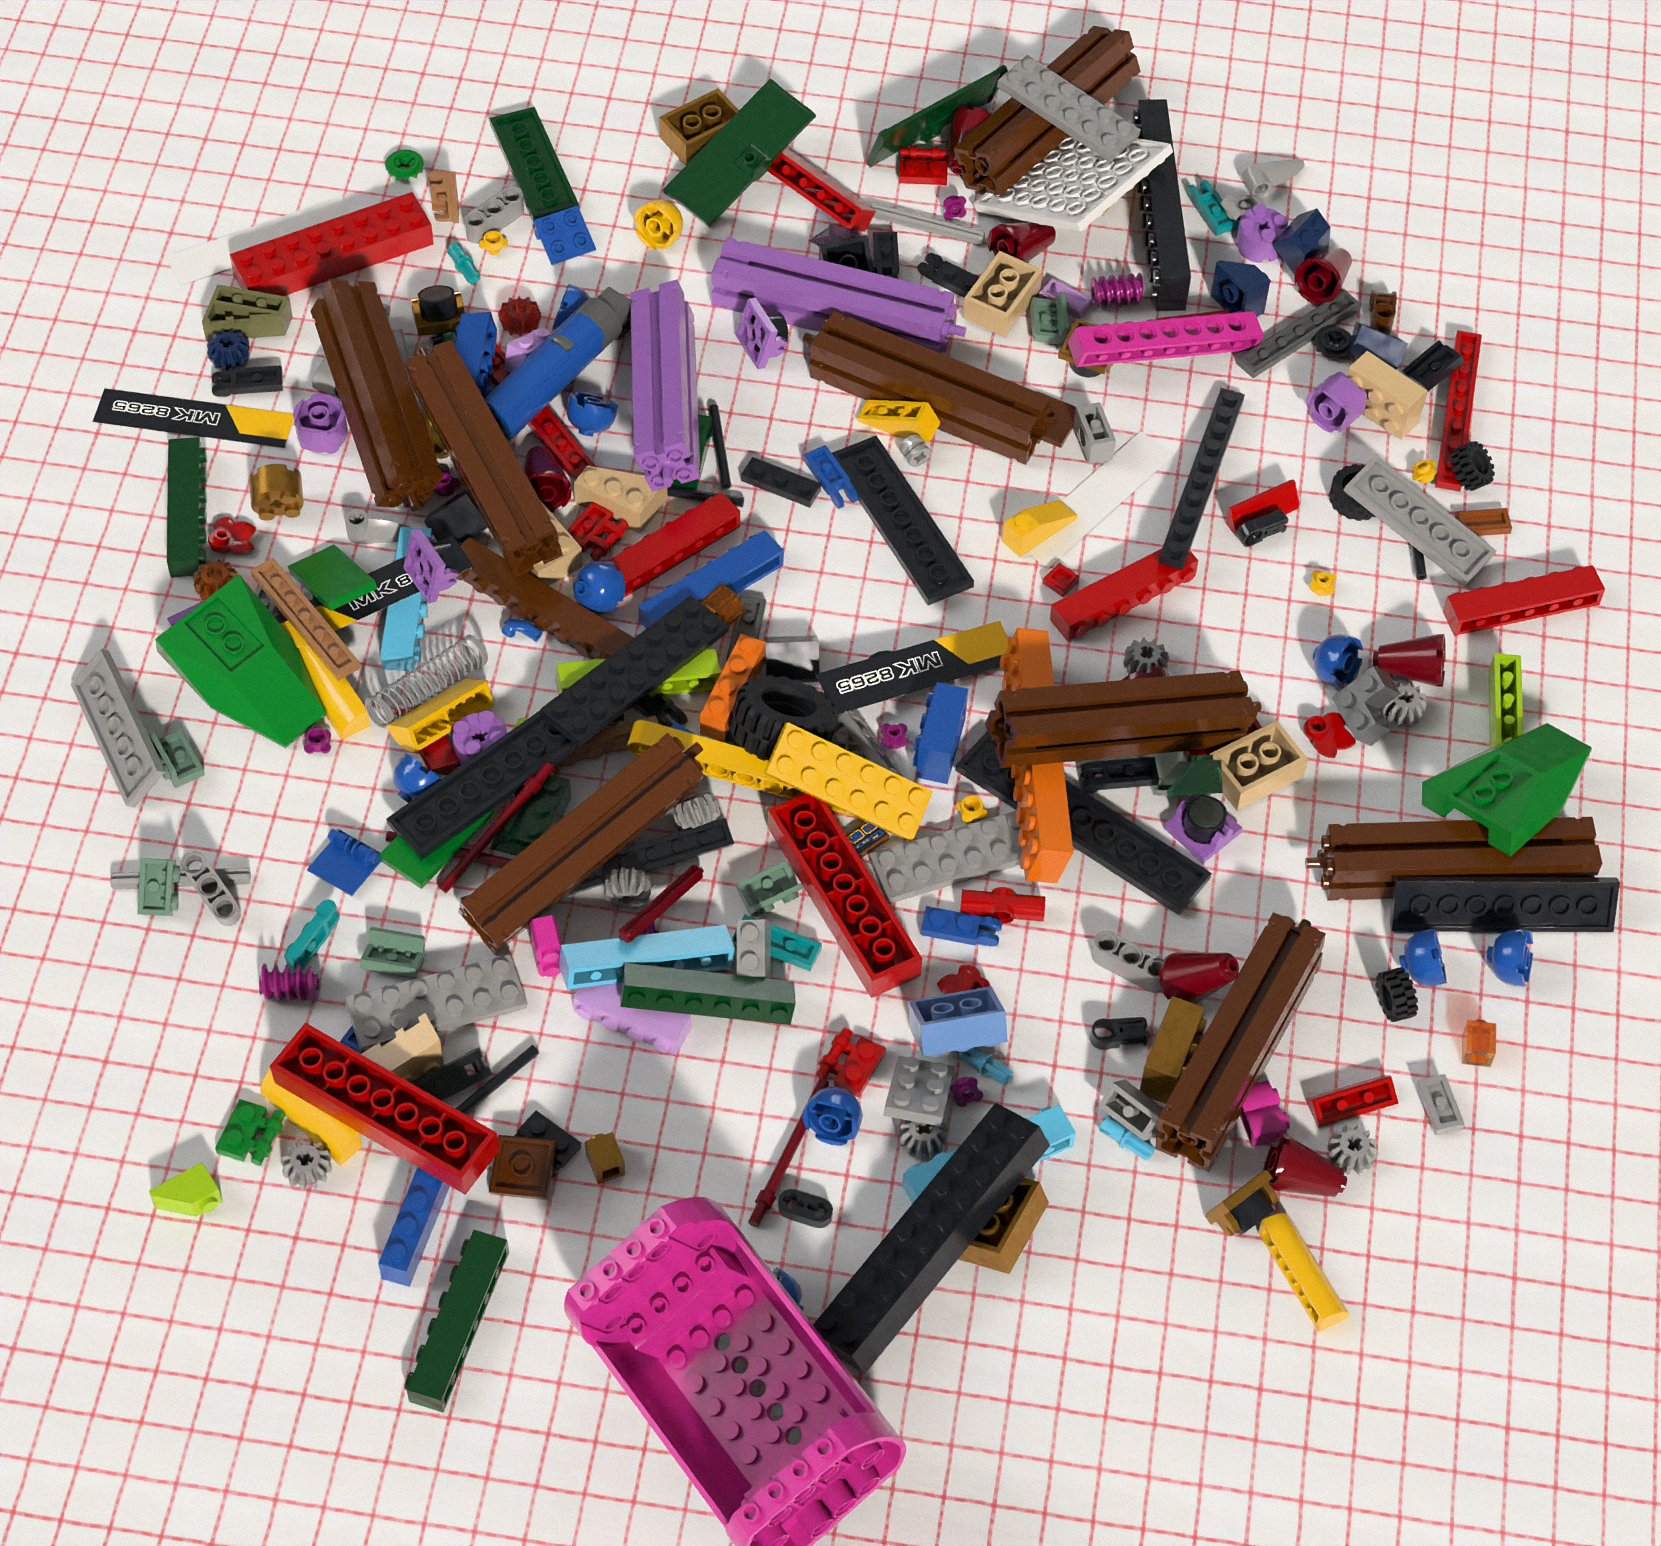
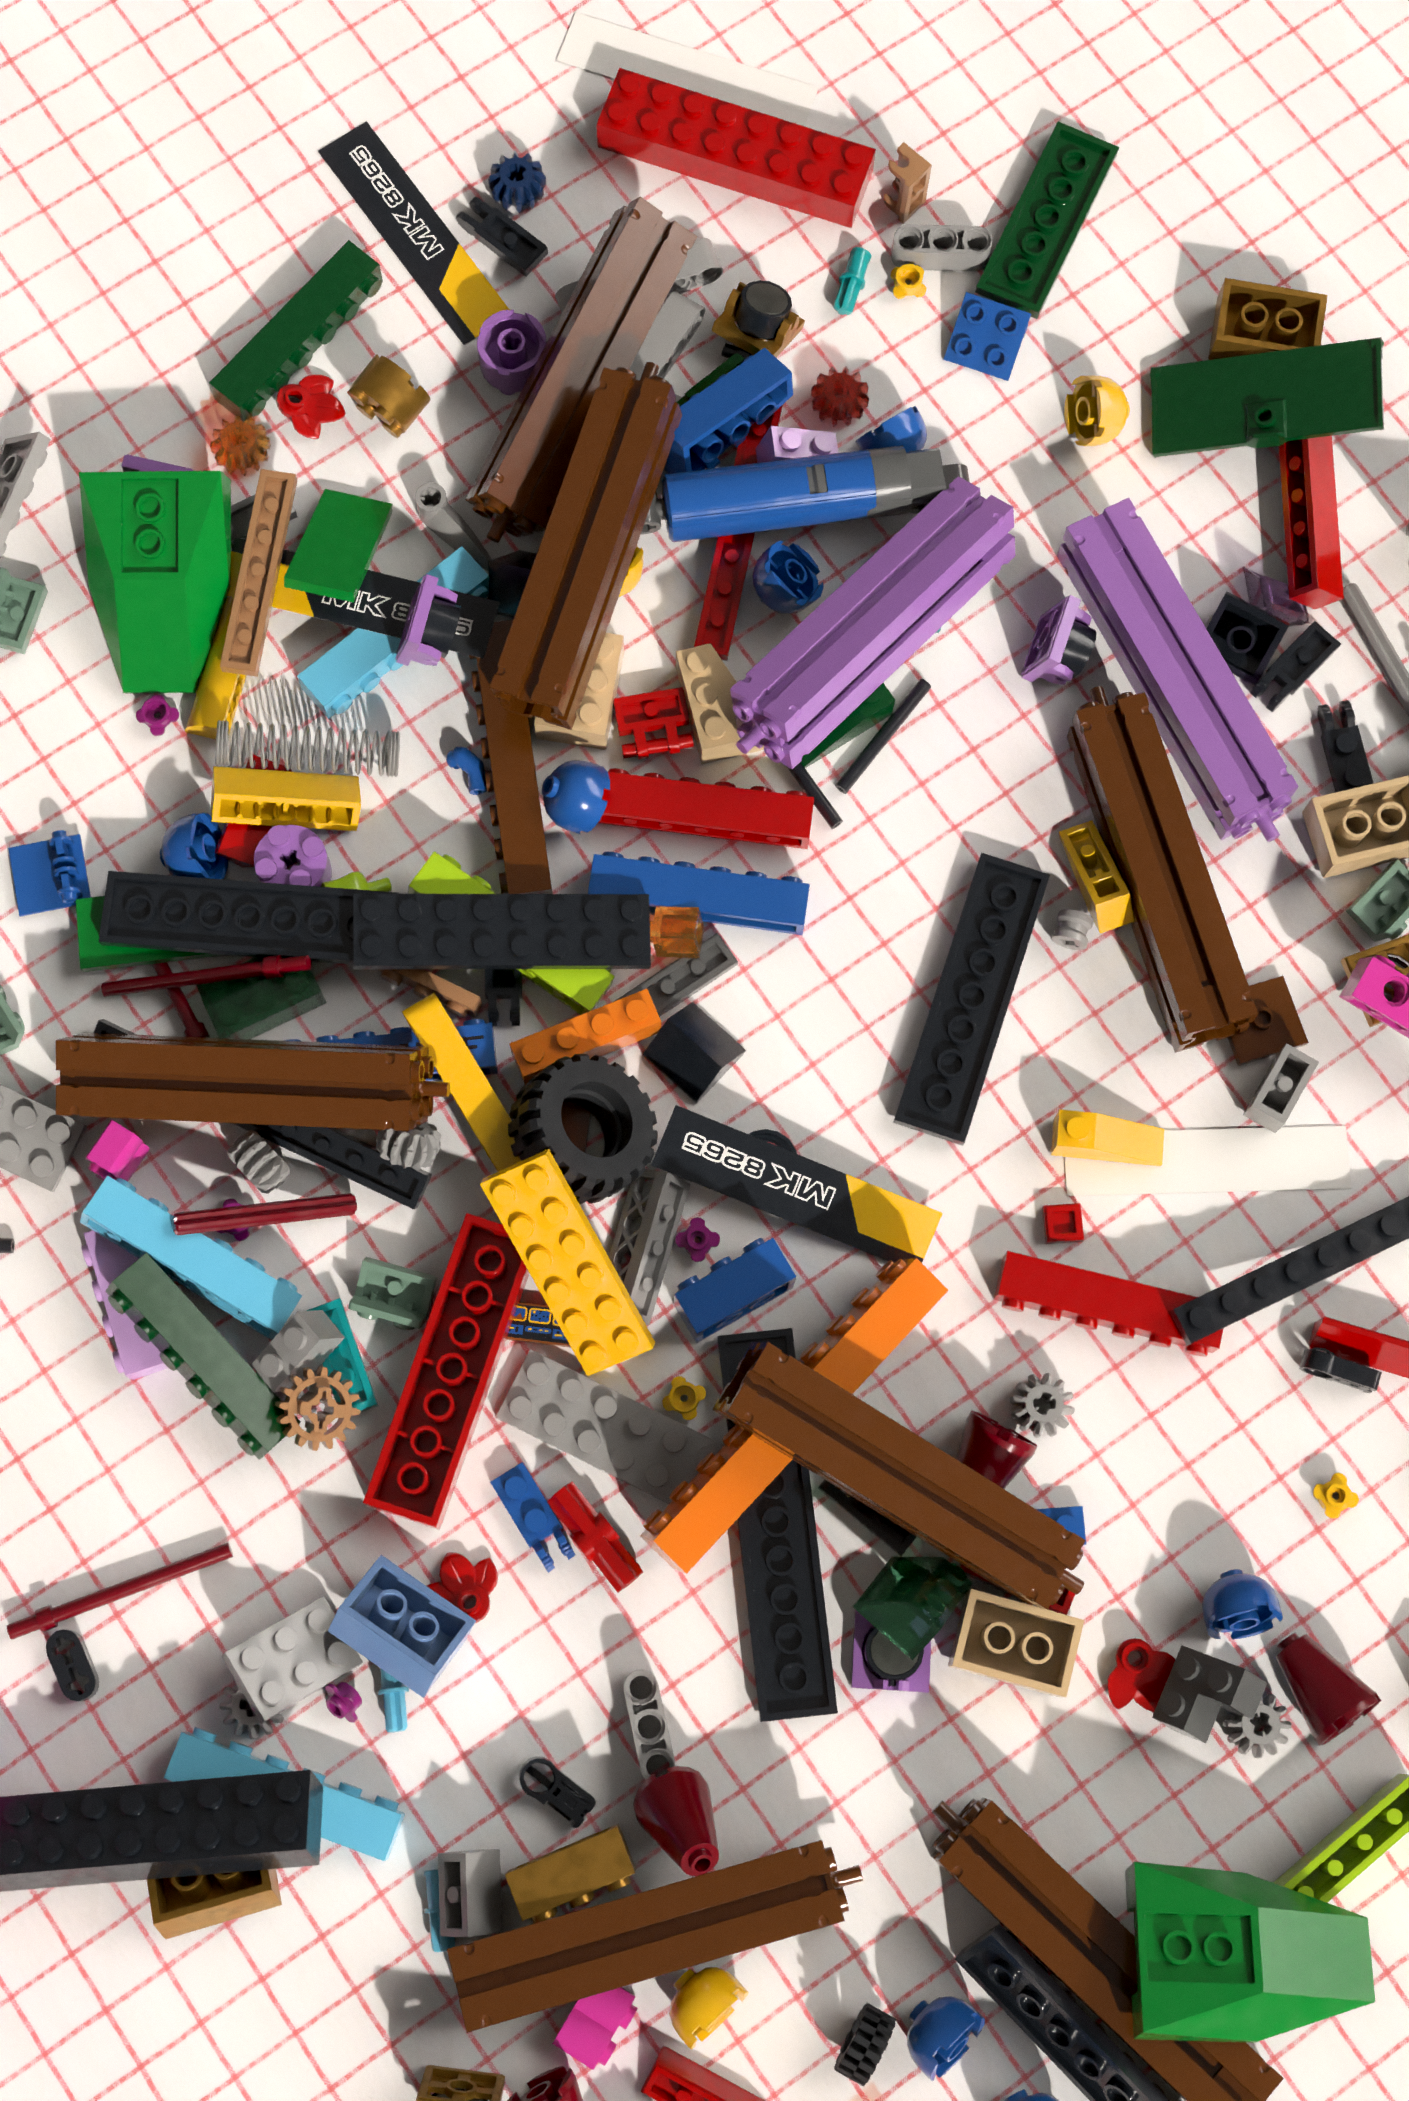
camera: 45 degrees right, 20 degrees up
olive wedge [202,284,293,341] -> none
green gear [385,150,424,181] -> none
dark red cone [524,446,572,513] -> none
black plate [741,457,821,508] -> none
blue cylinder [802,1087,863,1146] -> none
blue hinge [803,445,858,509] -> none
red plate [816,1027,886,1098] -> none
none -> medium nougat gear [275,1366,361,1451]
none -> yellow cylinder [669,1967,749,2049]

